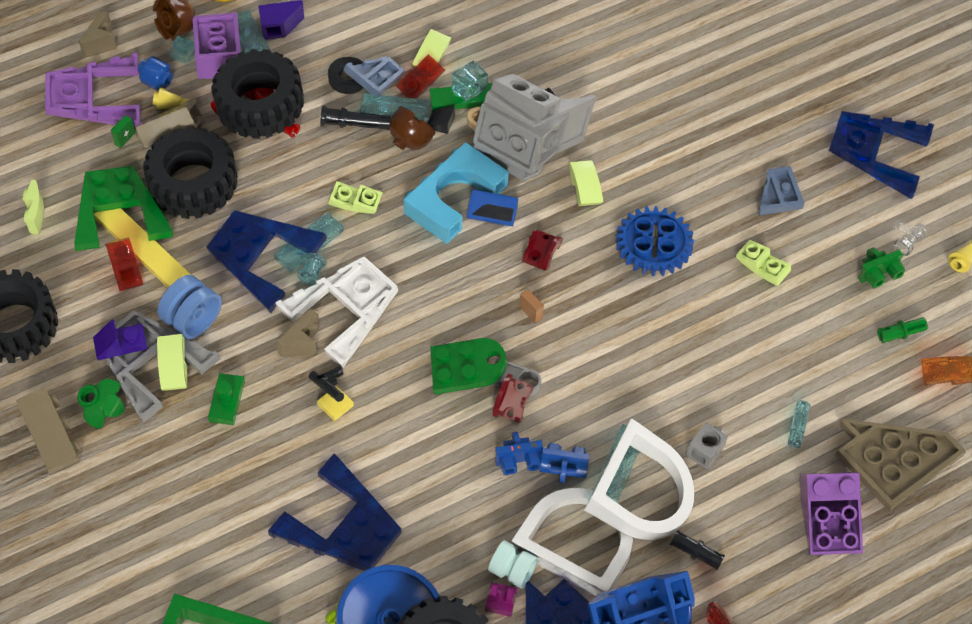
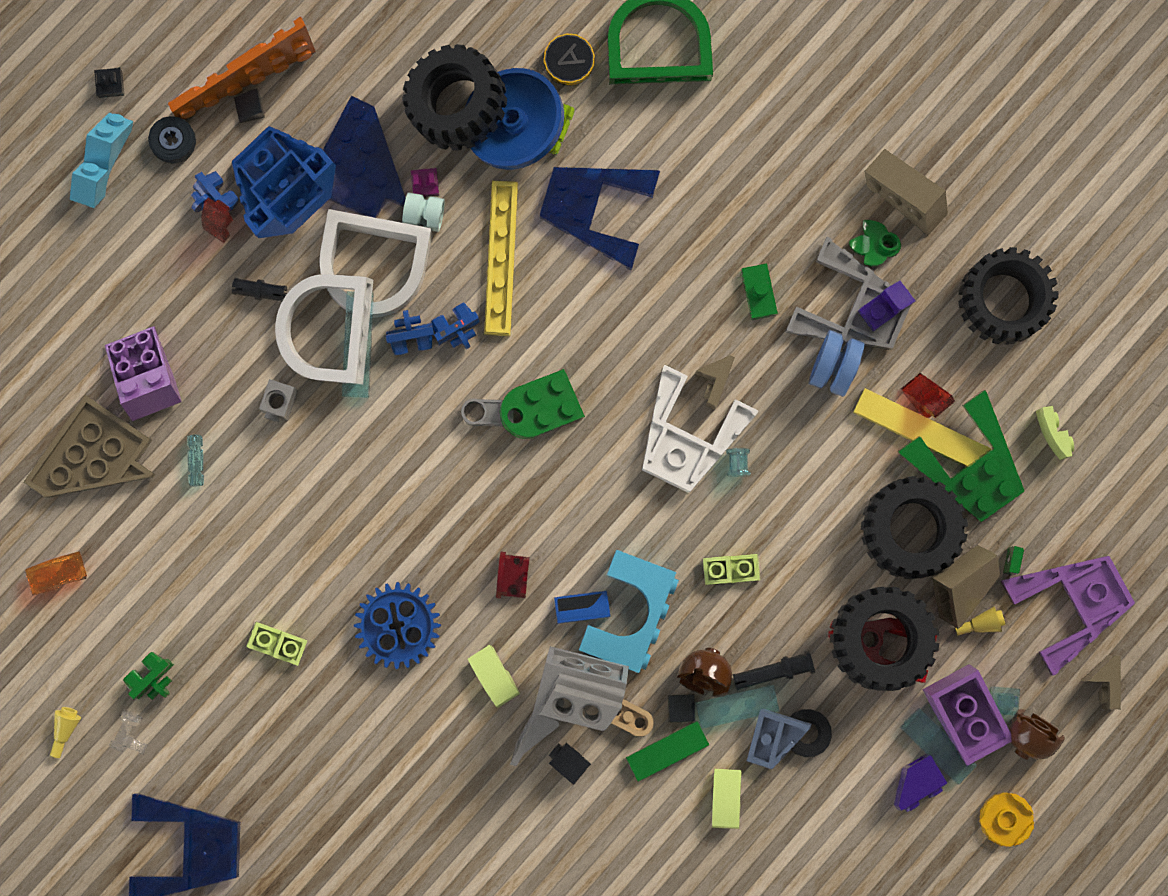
camera: 155 degrees right, 25 degrees up
blue head [138,56,173,90] -> none
yellowish green slope [157,334,187,391] -> none
clear blue wing [206,210,327,313] -> none
clear light blue tile [274,212,344,273] -> none
black hose [309,366,344,402] -> none
light yellow tile [317,386,354,422] -> none
clear red slope [396,54,445,102] -> none
clear light blue brick [452,60,488,102] -> none
piece [492,373,534,423] -> none
medium nougat tile [520,289,544,323] -> none
sand blue wing [758,166,804,216] -> none
green axle [877,317,928,344] -> none
none -> light yellow tile [484,181,518,336]

